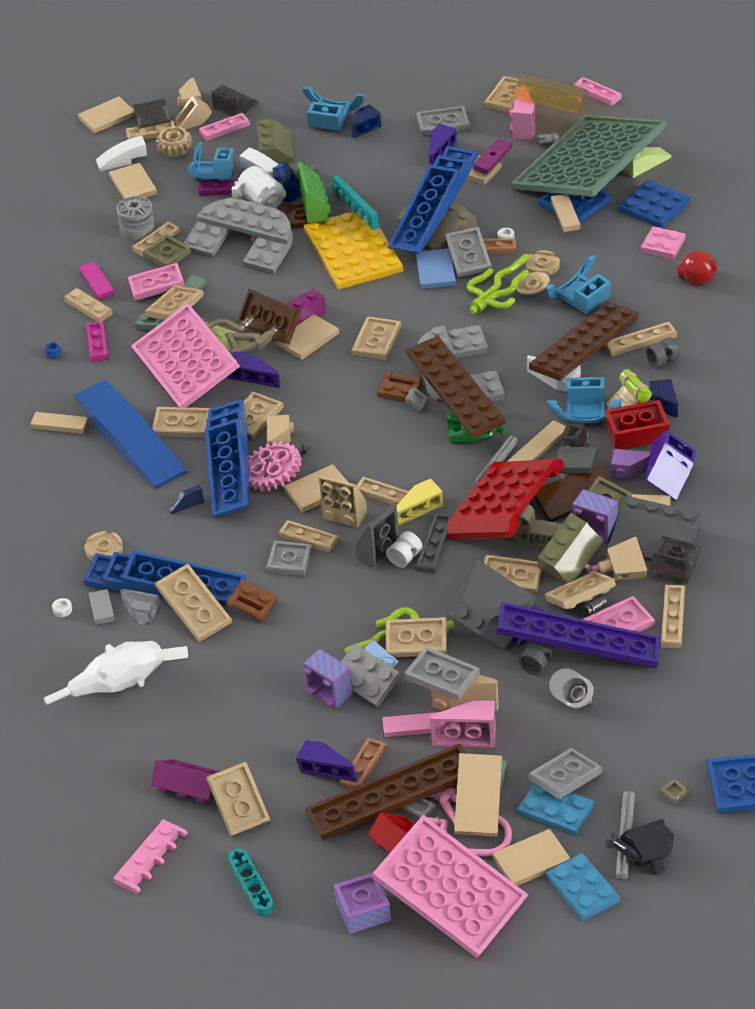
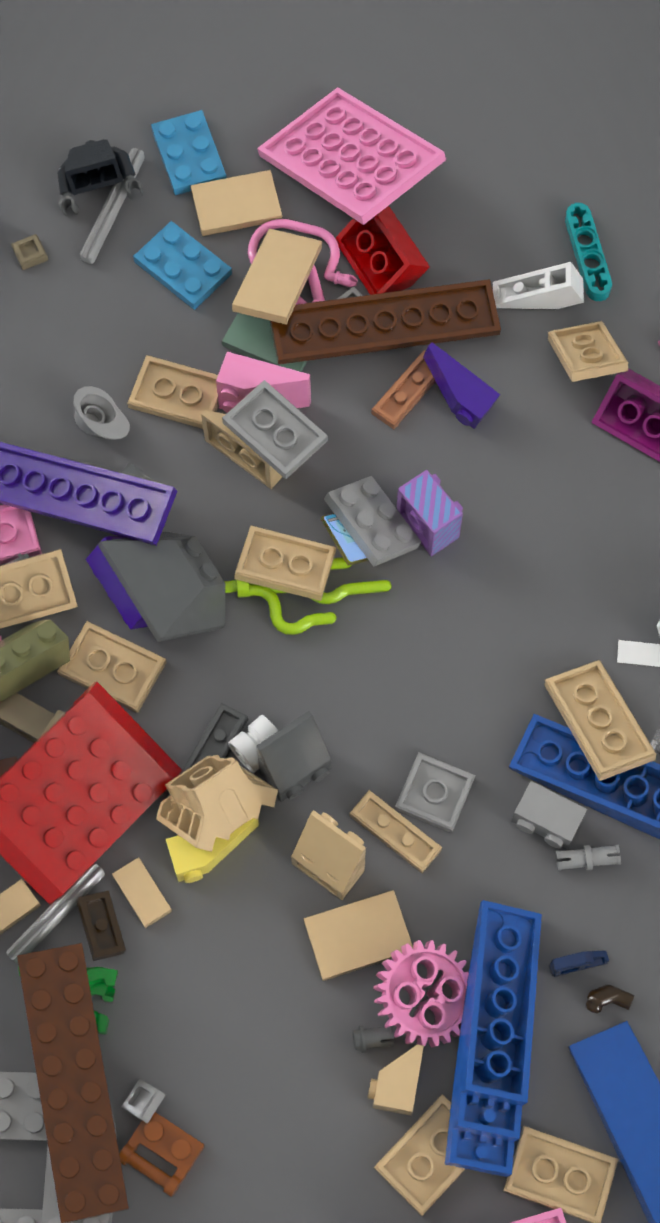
camera: 170 degrees left, 25 degrees up
dark orange plate [226,580,278,623] -> none
medium lavender container [334,873,391,934] -> none
tan tile [356,477,409,506] -> none
bright pink tile [382,712,439,738] -> none
light grey tile [528,748,603,799] -> none
none -> dark brown plate [76,890,126,961]
none -> tan tile [112,857,172,928]
none -> tan tile [127,355,219,429]
none -> tan slope [156,755,278,852]
none -> white slope [493,262,584,309]
none -> light grey brick [512,781,587,849]
none -> light grey pin [555,844,621,871]
none -> dark brown arm [586,985,634,1014]

